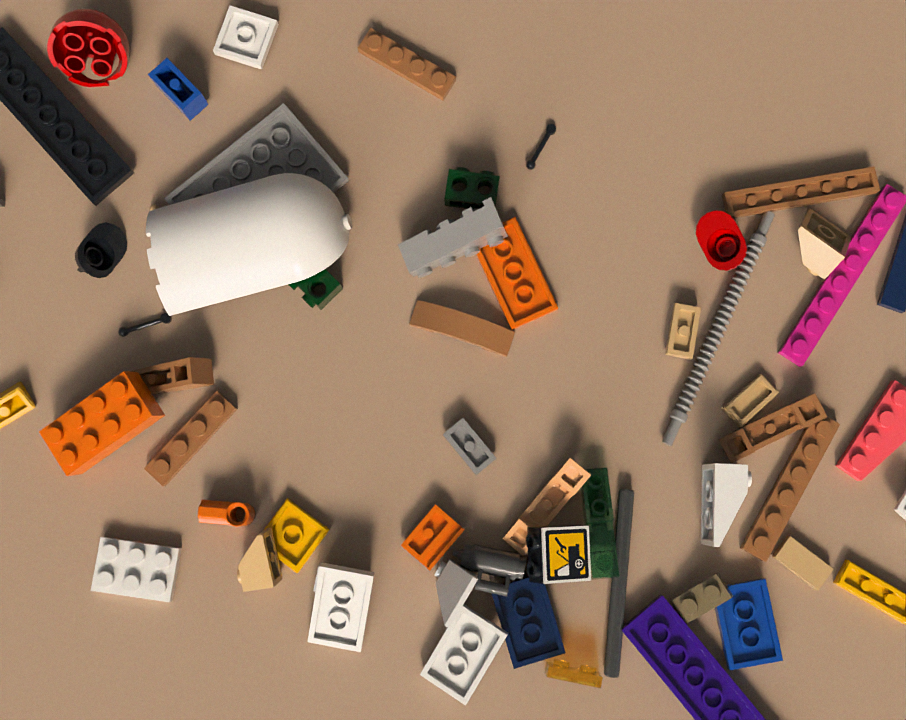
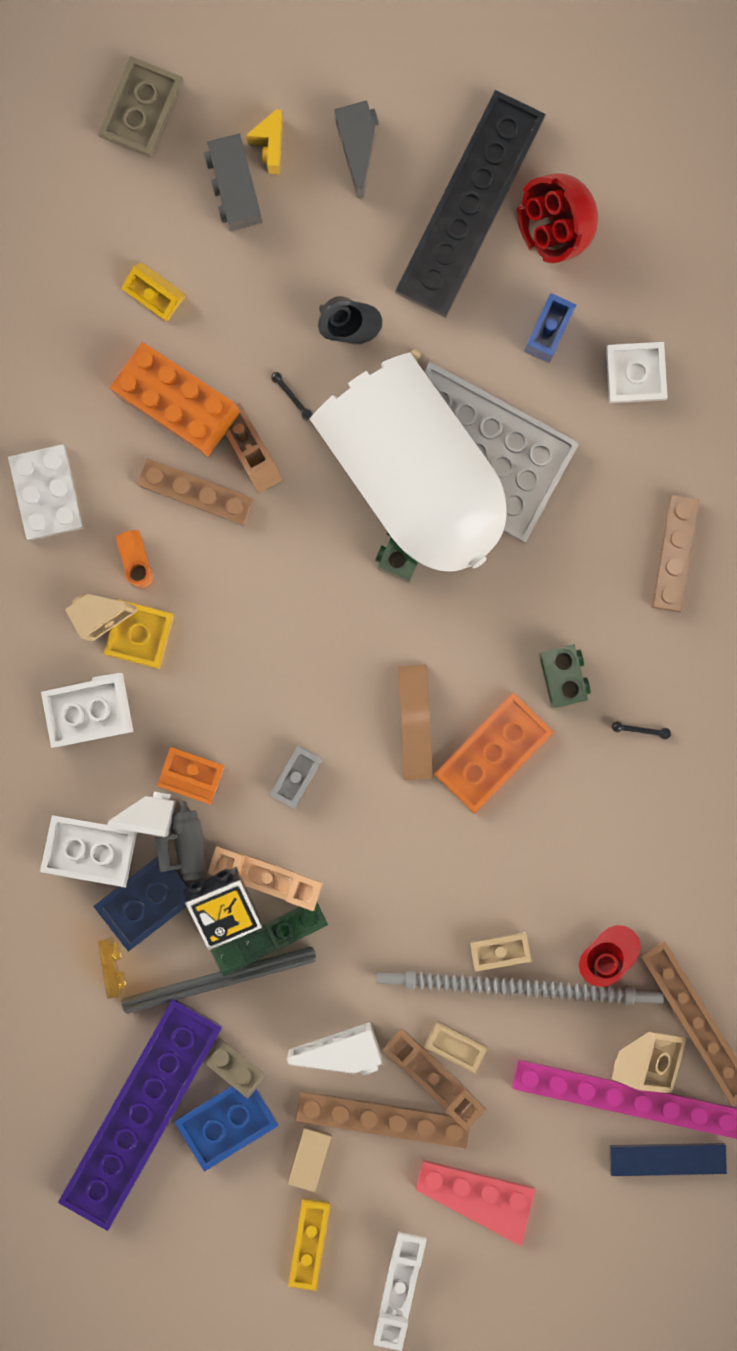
camera: 65 degrees right, 5 degrees up
light grey wedge [398,197,508,278] -> none

